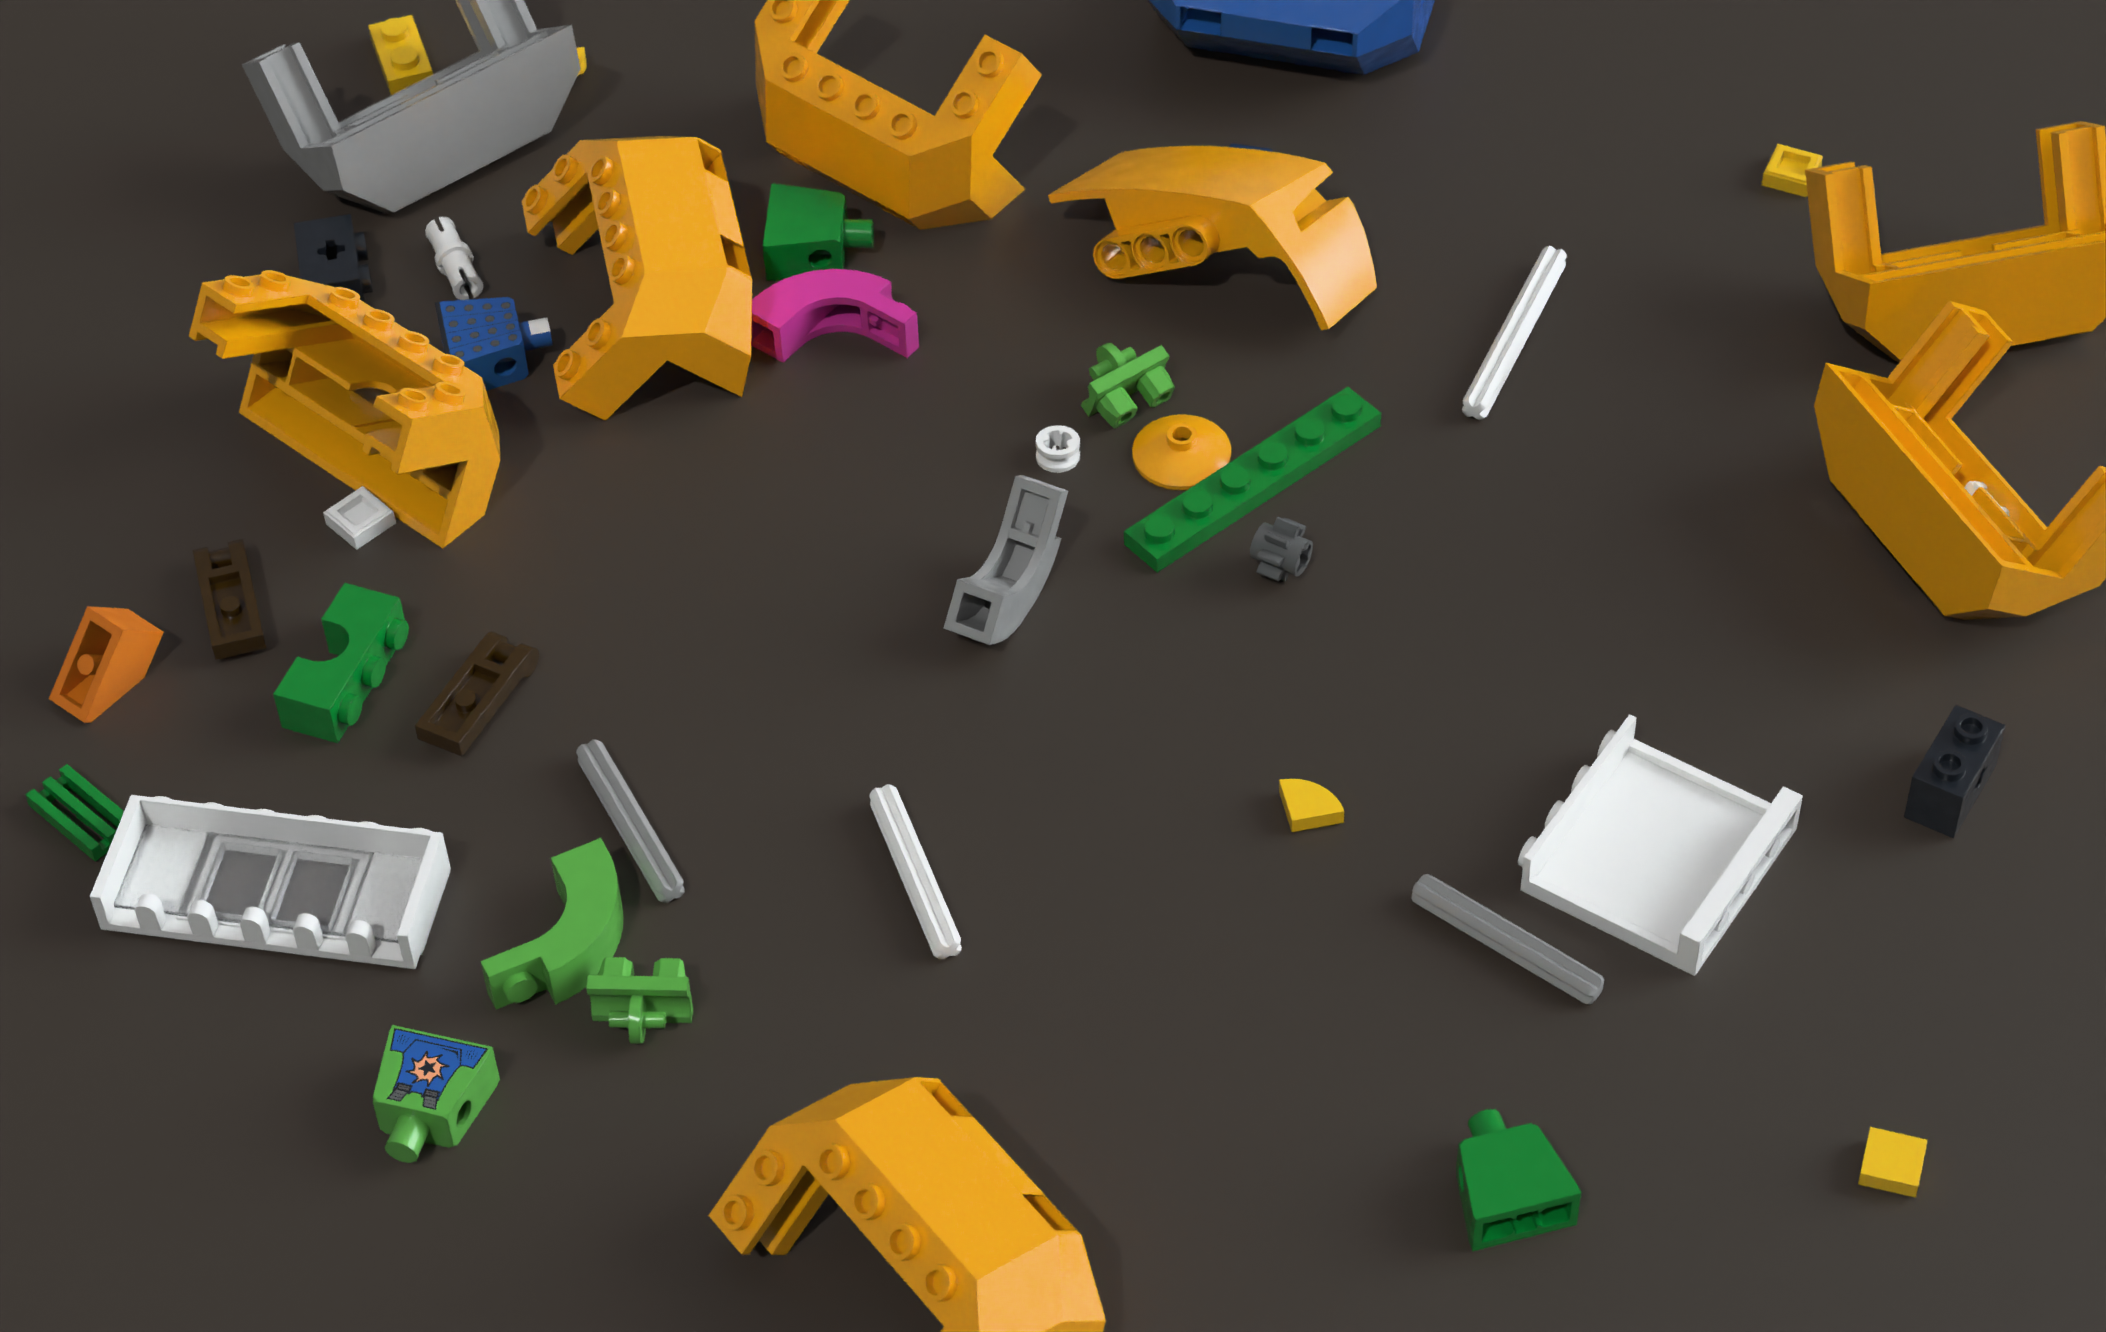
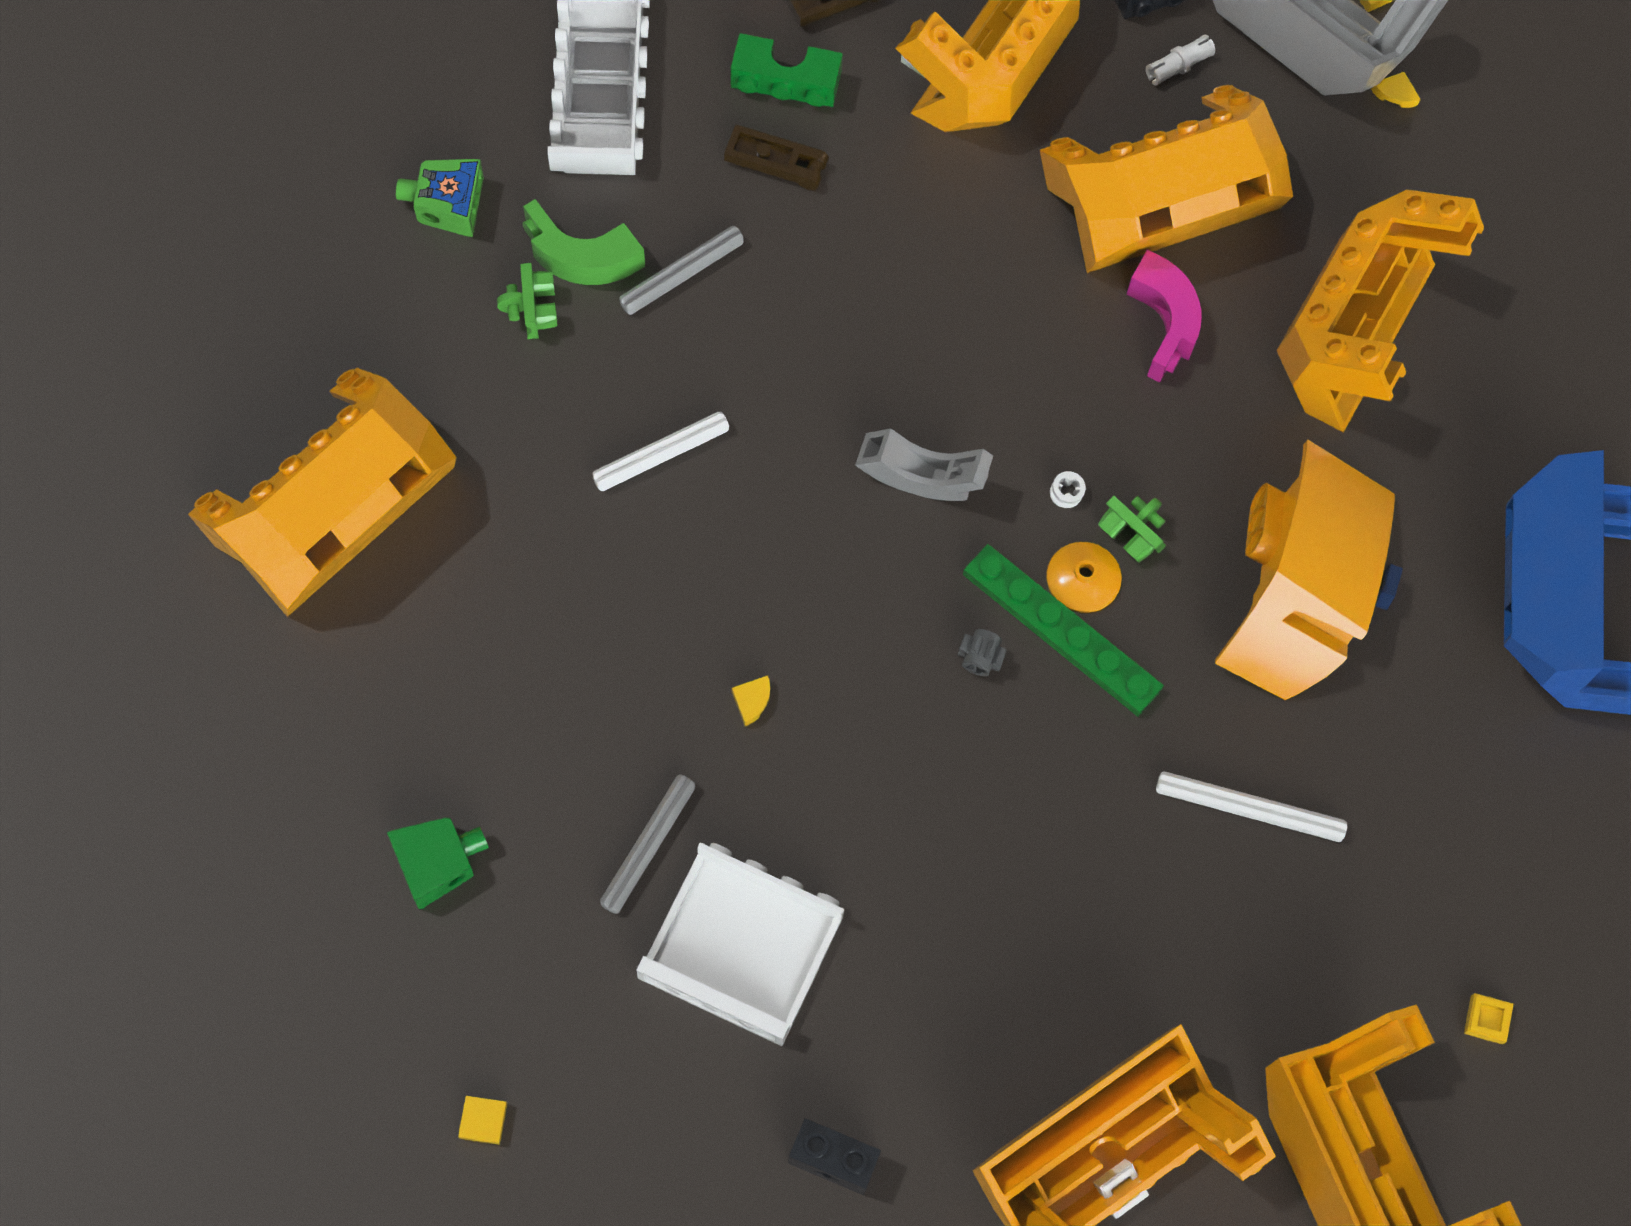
camera: 75 degrees right, 20 degrees up
blue torso [435,297,553,391] -> none
green torso [763,184,874,281] -> none

